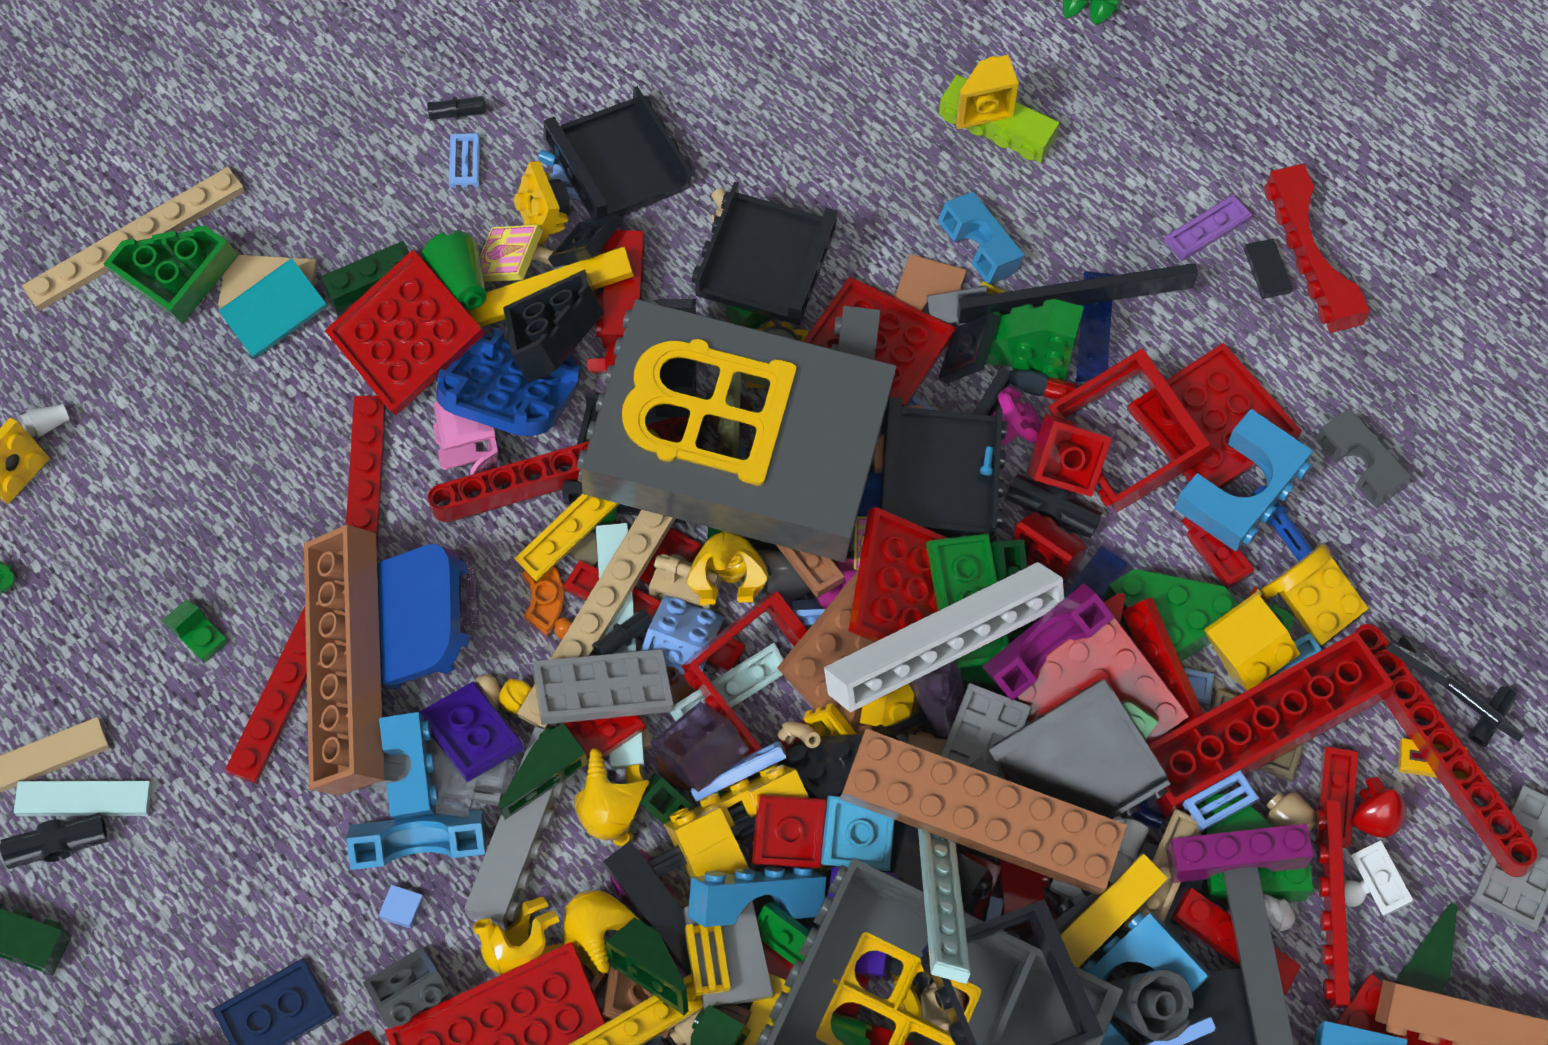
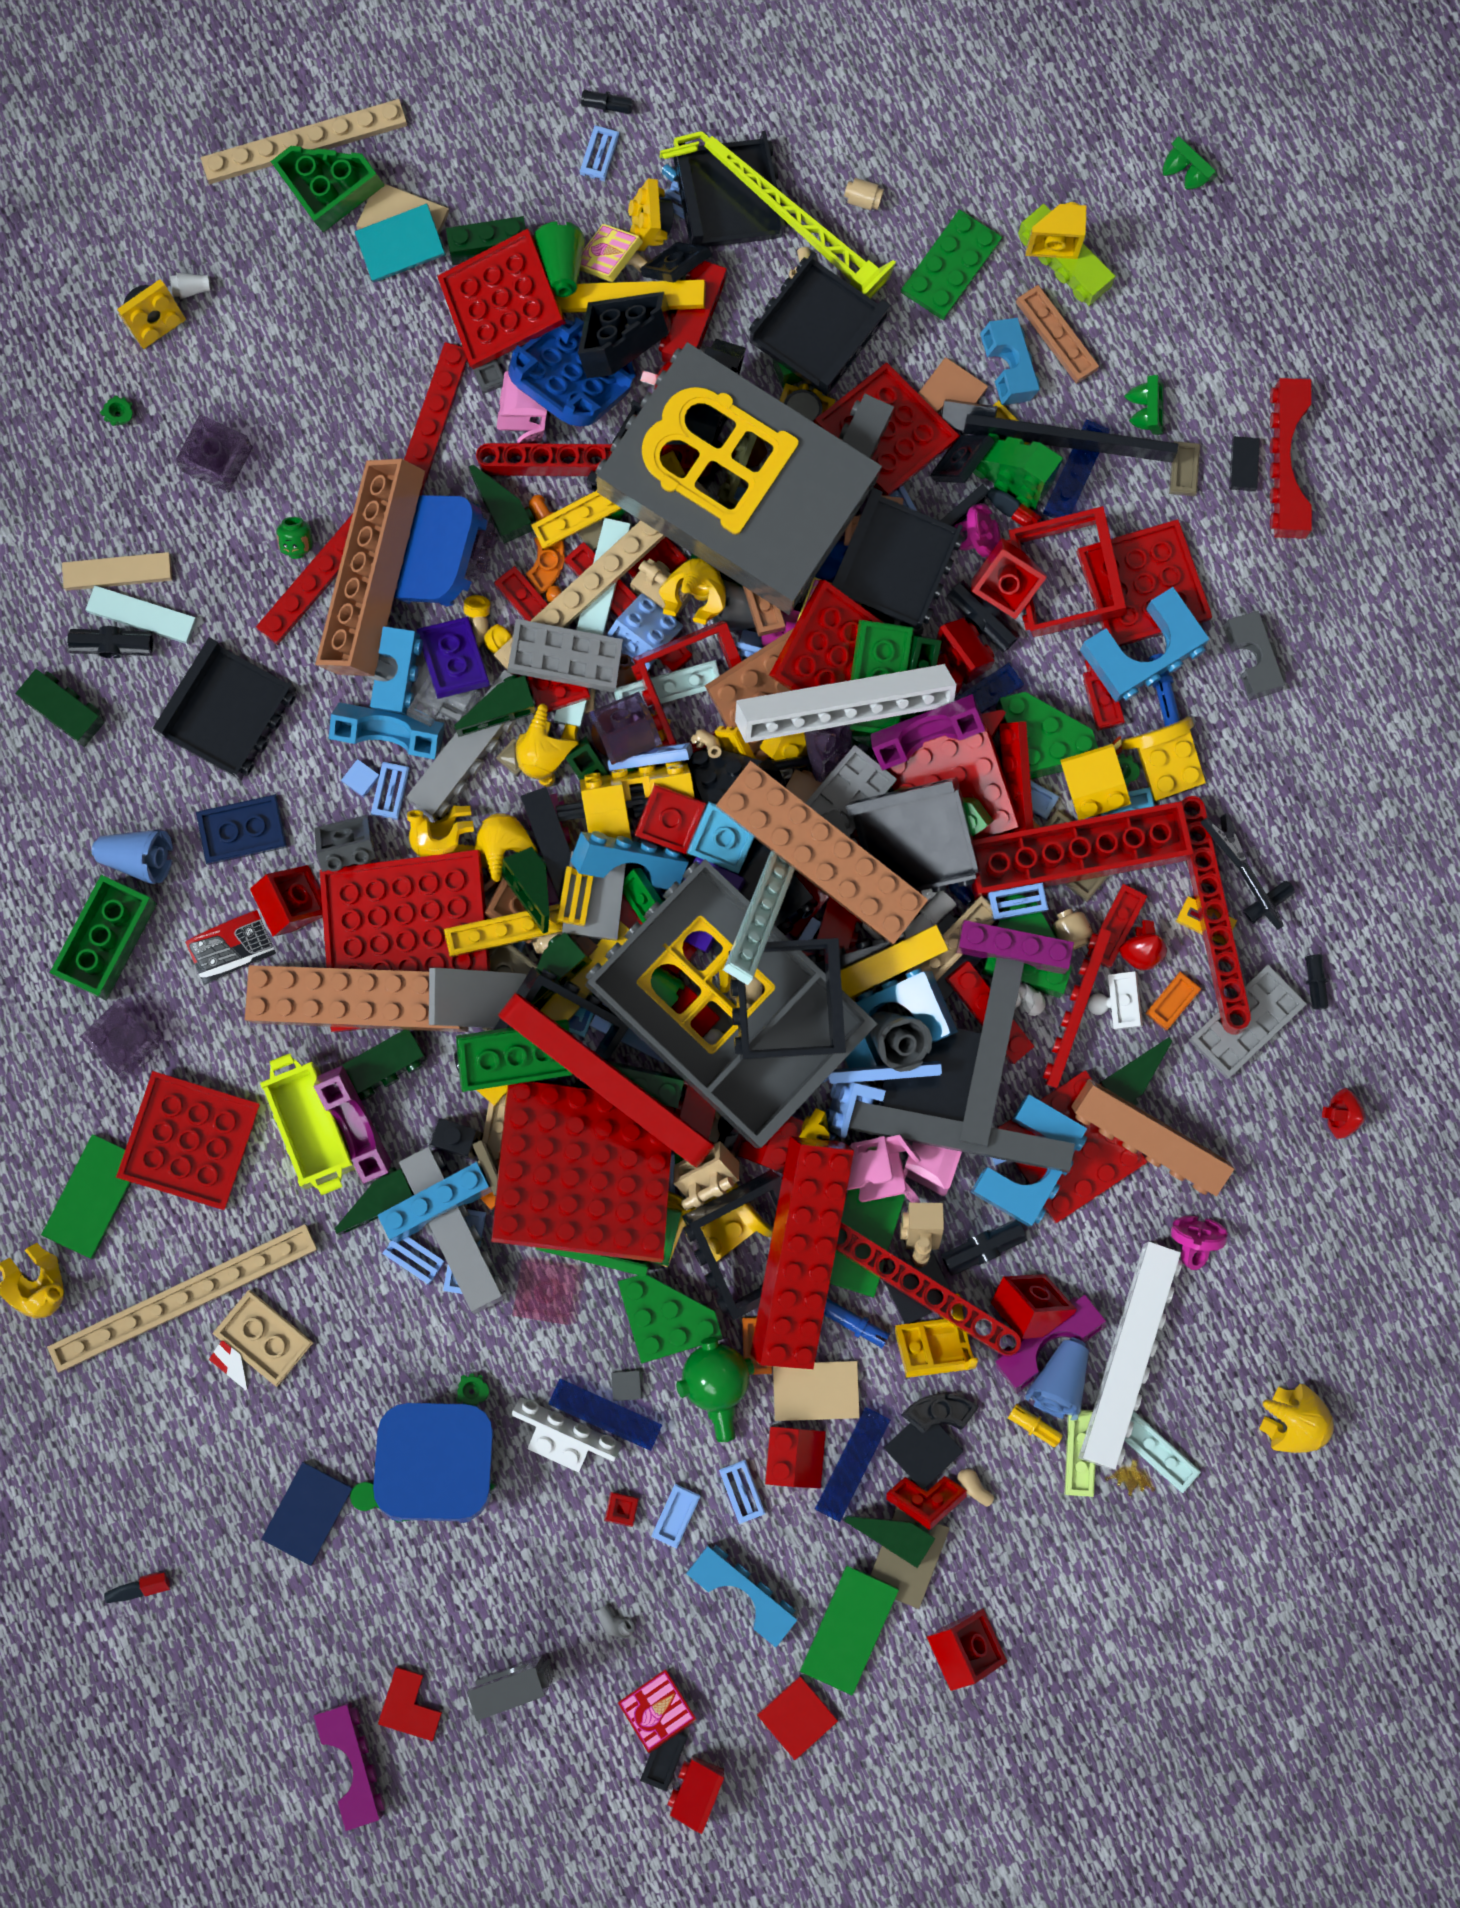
camera: 15 degrees right, 15 degrees up
green slope [162,600,228,663] -> none
black axle [592,610,652,655] -> none
dark azure piece [980,446,994,476] -> none
medium lavender tile [1164,194,1252,262] -> none
none -> black panel [153,637,297,781]
none -> clear purple brick [175,414,253,493]
none -> green head [276,517,313,559]
none -> light blue tile [371,762,410,820]
none -> yellow tile [463,595,490,618]
none -> dark green slope [469,465,535,544]
none -> dark grey tile [473,359,504,394]
none -> red plate [494,566,548,621]
none -> dark tan tile [496,738,522,777]
none -> orange arm [529,495,554,521]
none -> neon yellow piece [659,131,896,299]
none -> tan brick [844,178,884,210]
none -> green plate [901,209,1002,321]
none -> nougat plate [1016,285,1099,384]
none -> green tile [1124,375,1164,435]
none -> orange tile [1145,971,1202,1031]
none -> dark tan tile [1169,441,1200,496]

